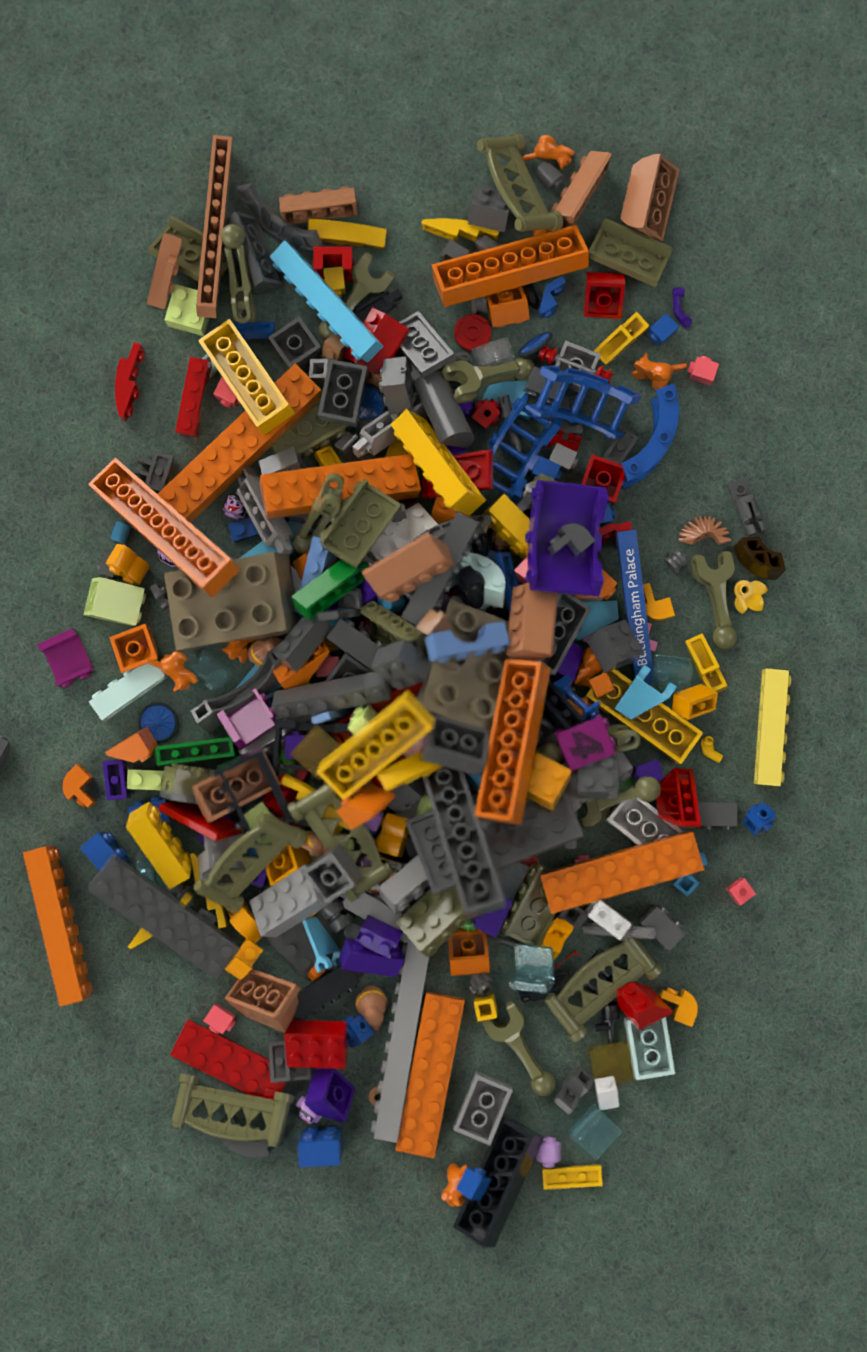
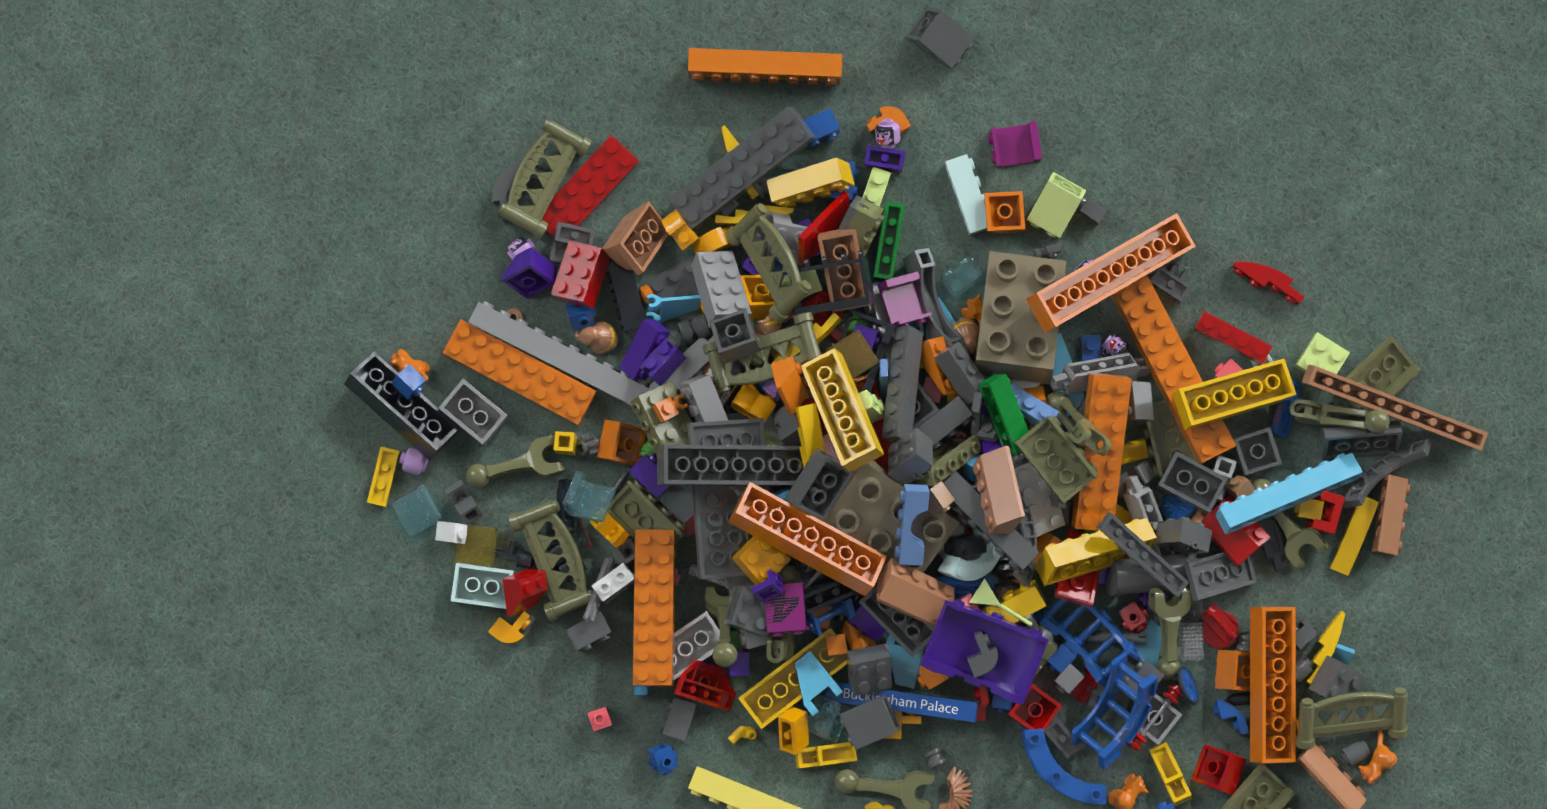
camera: 100 degrees right, 0 degrees up
light orange brick [105,544,150,585] -> none
orange slope [105,727,159,763] -> none
dark azure brick [111,521,132,545] -> none
blue wheel [138,702,178,743] -> none
orange animal [145,651,198,692] -> none
nougat bracket [147,233,182,309] -> none
coral brick [204,1002,236,1034] -> none
blue brick [298,1125,343,1167] -> none
dark azure brick [672,874,700,897] -> none
none -> orange plate [652,394,688,423]
none -> dark purple bracket [752,569,783,603]
none -> dark grey brick [840,694,901,750]
none -> lavender head [875,119,900,148]
none -> yellowish green piece [969,578,1032,626]
none -> dark grey plate [1097,512,1189,597]
none -> red hinge [1200,603,1240,644]
none -> medium azure slope [1332,644,1355,664]

